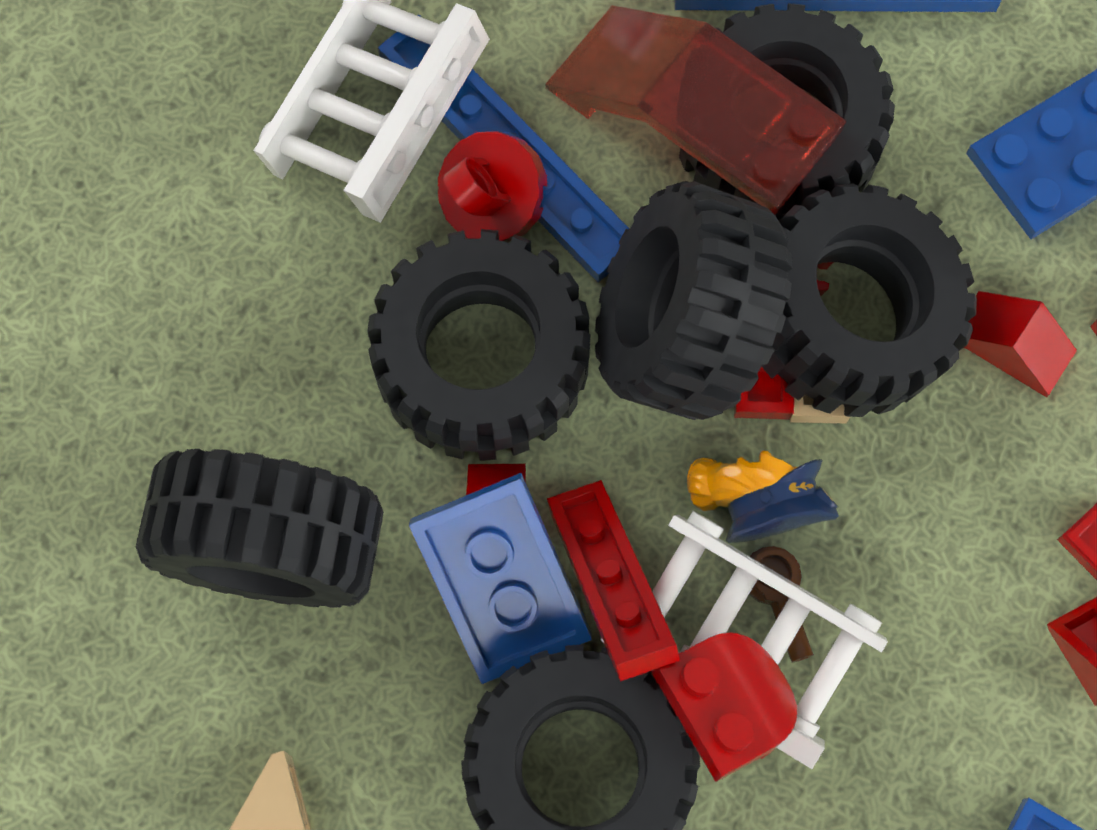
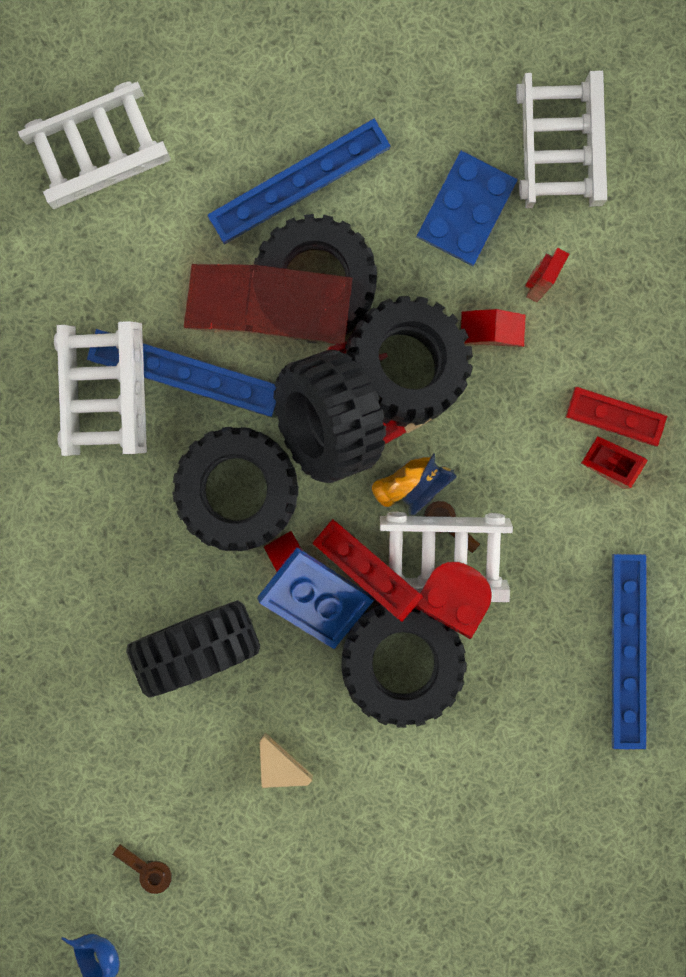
camera: 30 degrees left, 15 degrees up
red tile [438,131,547,242] -> none

